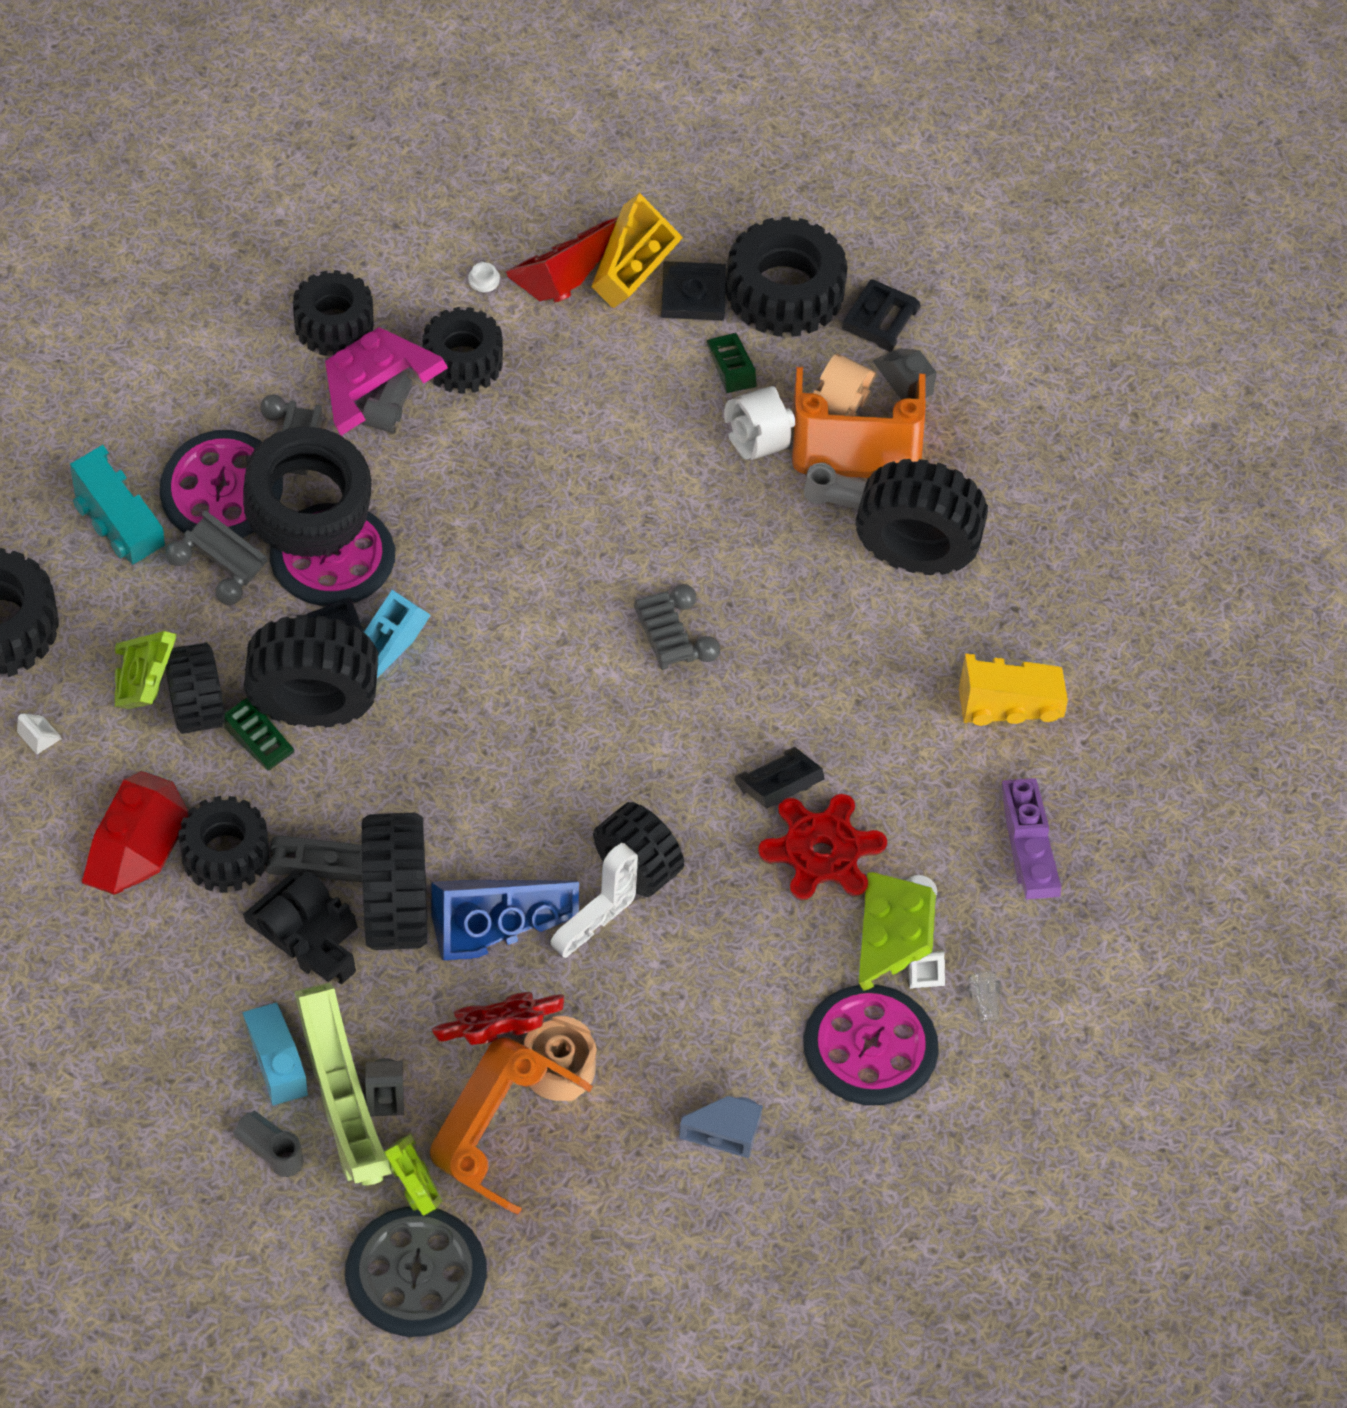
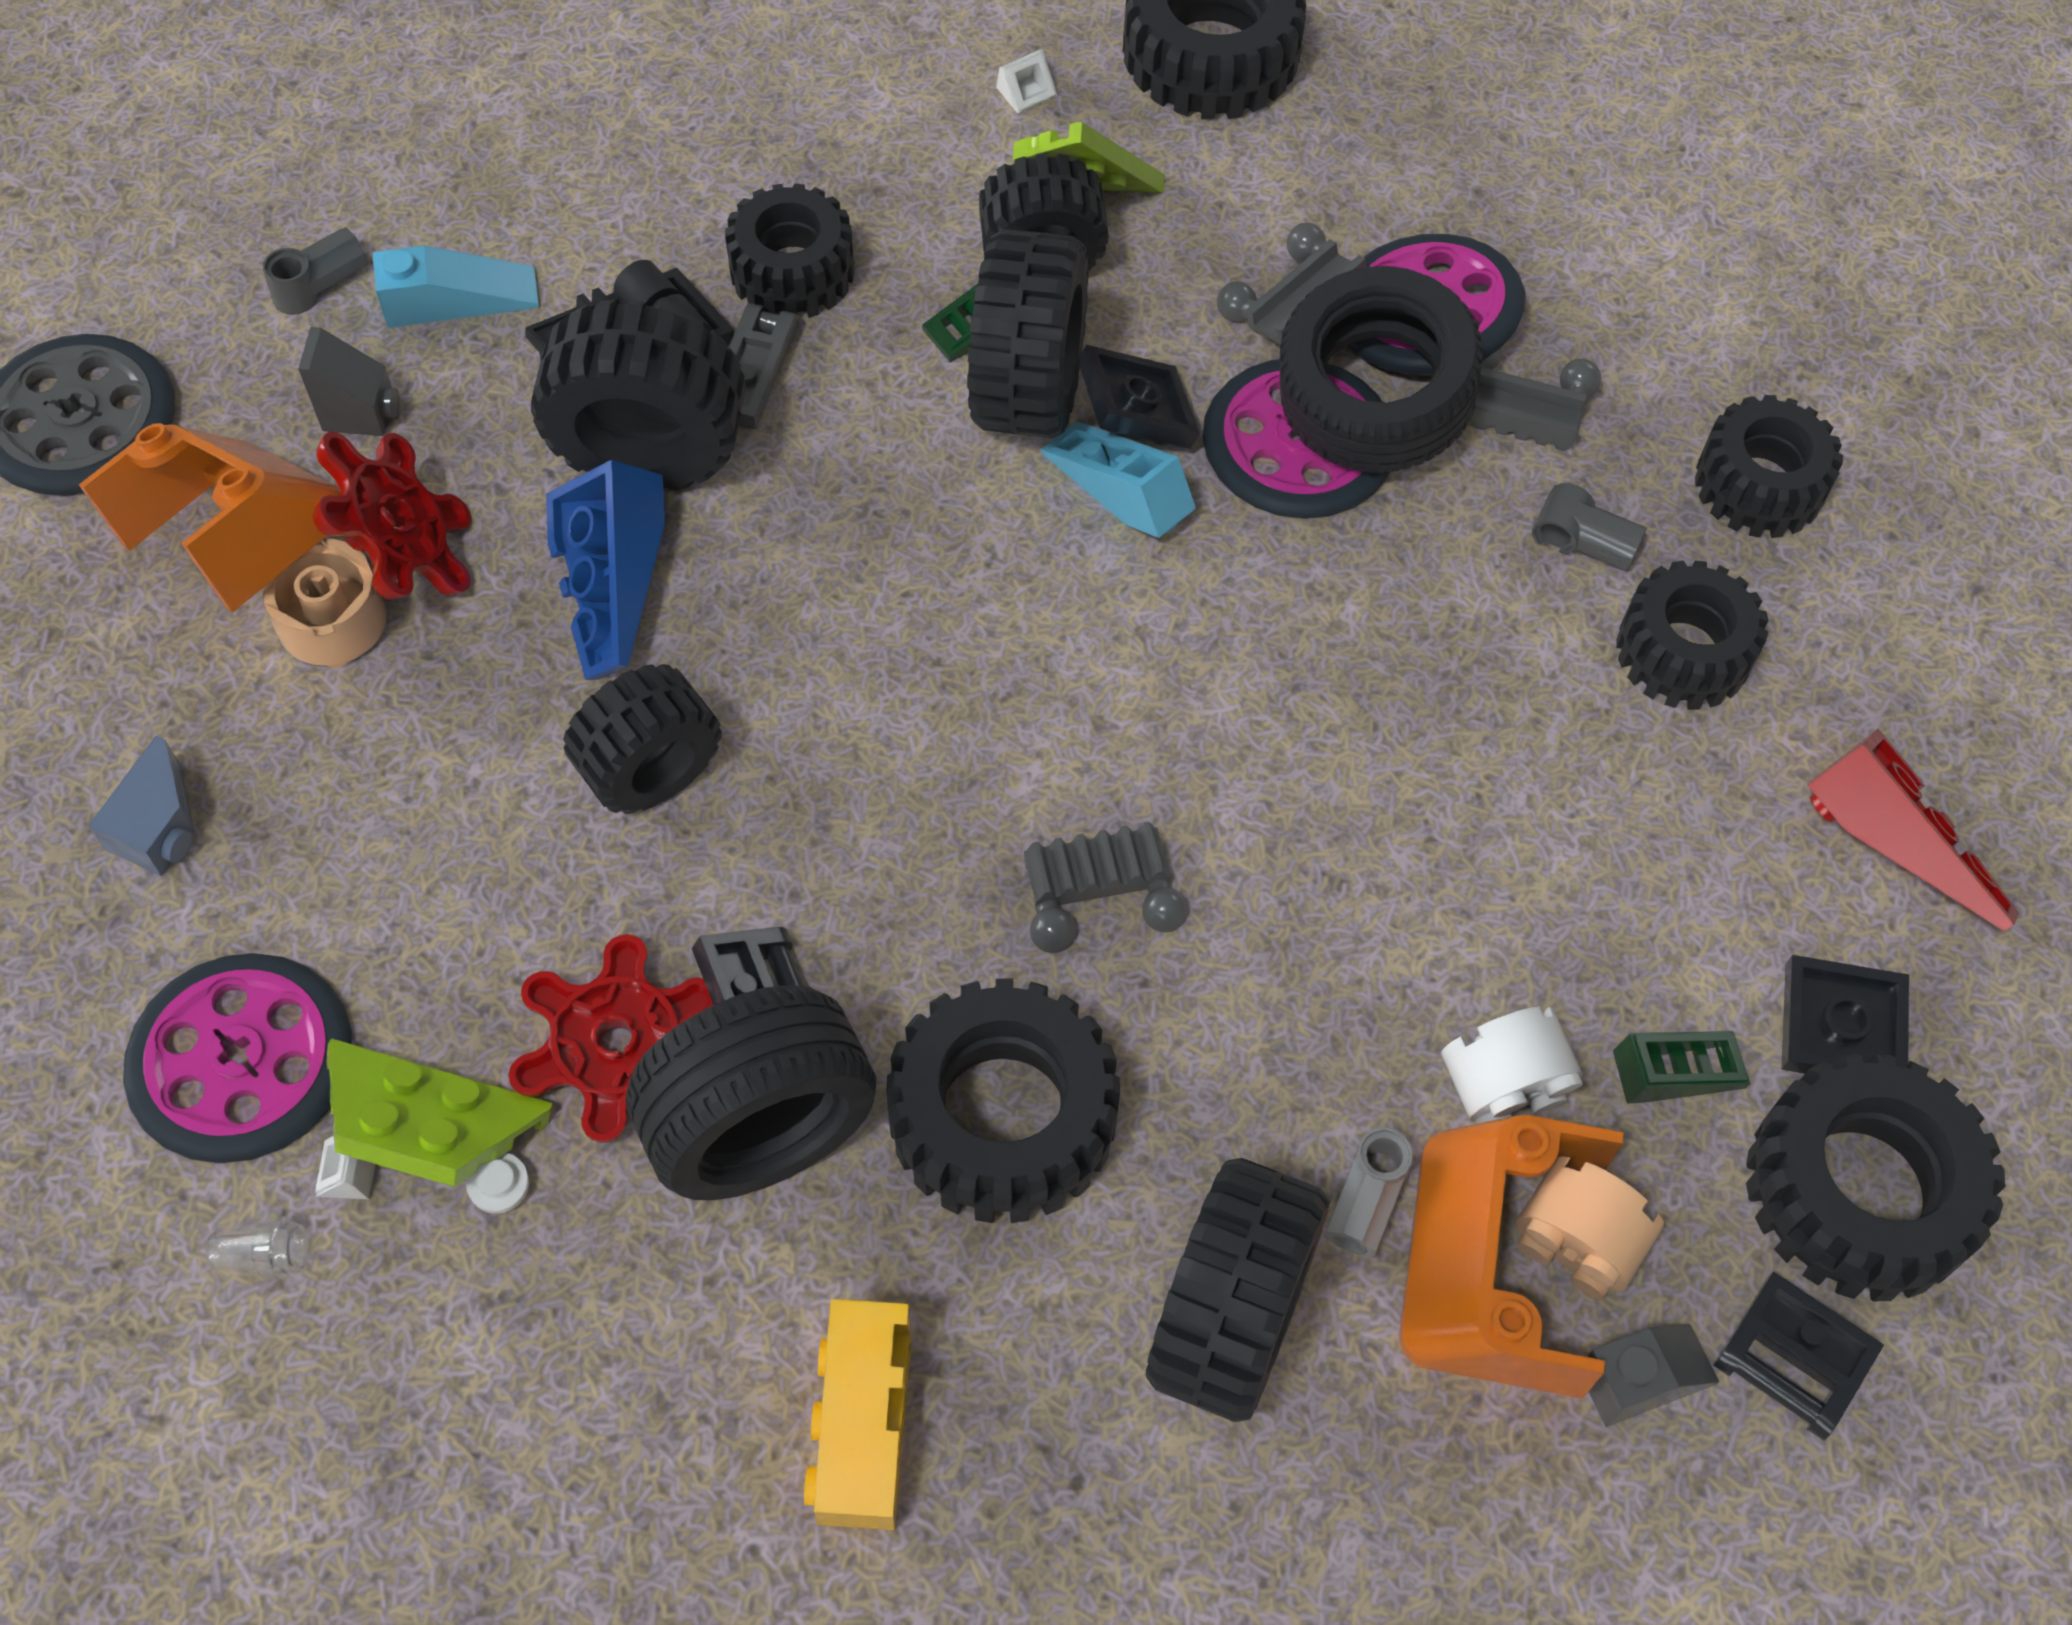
camera: 100 degrees right, 5 degrees up
teal wedge [70,444,165,565] -> none
red wedge [82,771,189,895] -> none
yellowish green arch [294,982,392,1185] -> none
dark pink wing [325,327,448,436] -> none
lime wing [384,1133,442,1216] -> none
white plate [468,262,500,292] -> none
white beam [550,843,638,958] -> none
yellow wedge [591,192,683,308] -> none
medium lavender slope [1002,778,1062,900] -> none
none -> black tyre [625,985,877,1200]
none -> black tyre [886,978,1120,1223]

